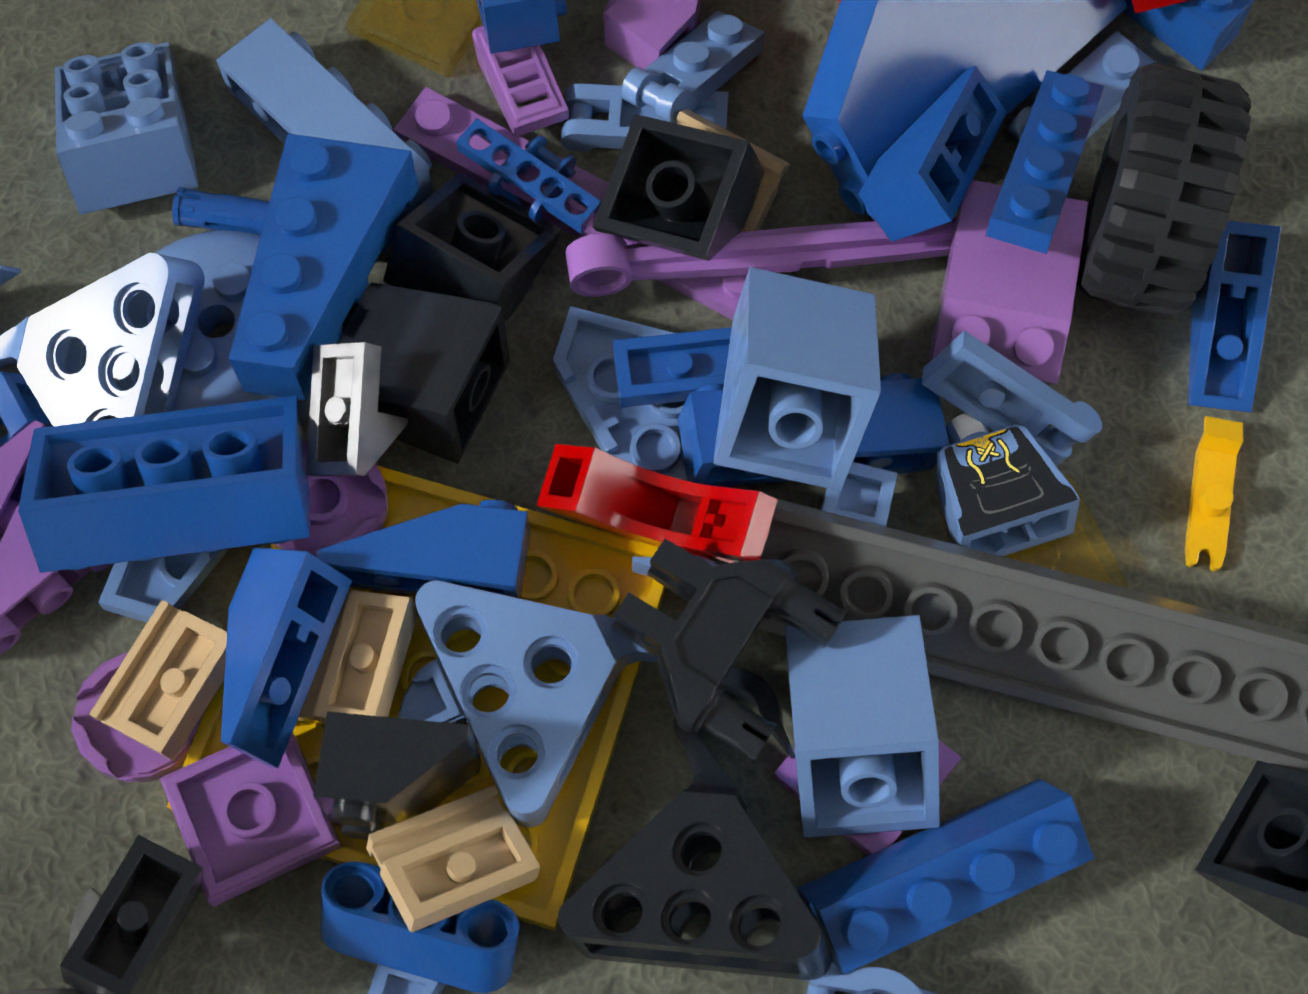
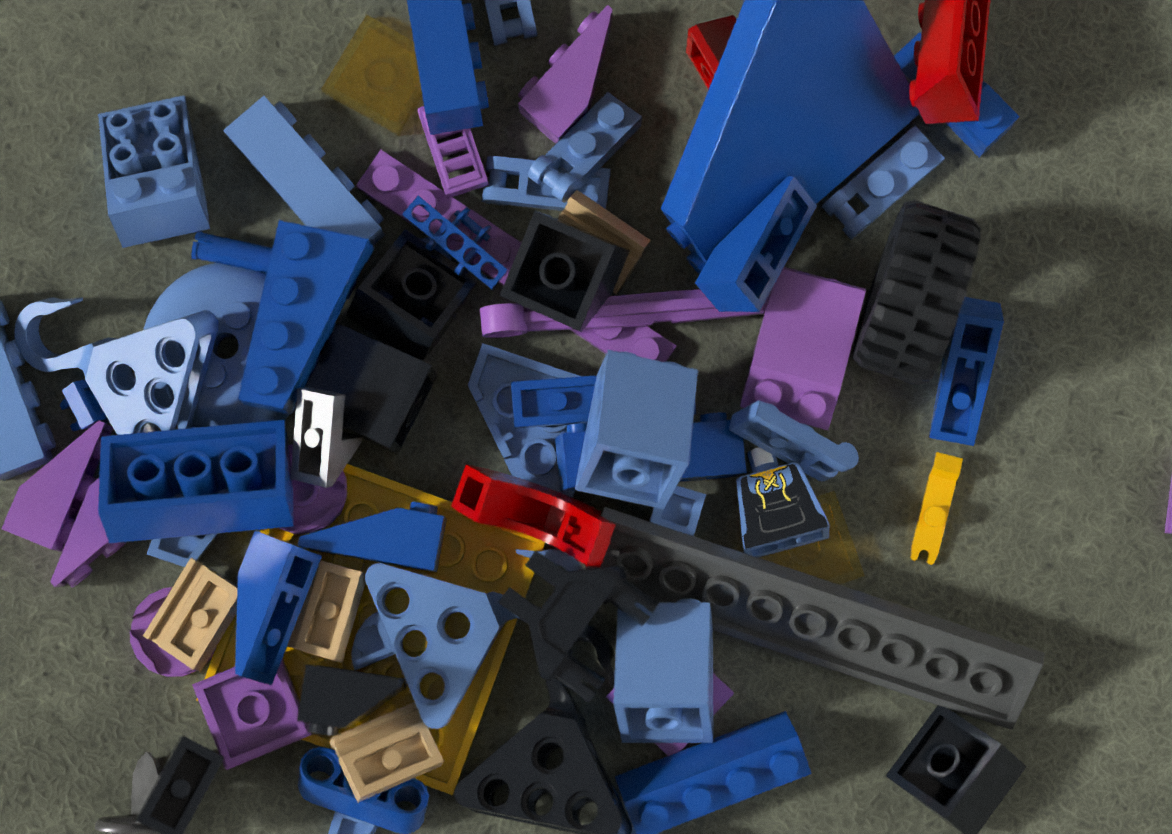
camera: 10 degrees right, 15 degrees up
blue plate [985,70,1104,254] -> none

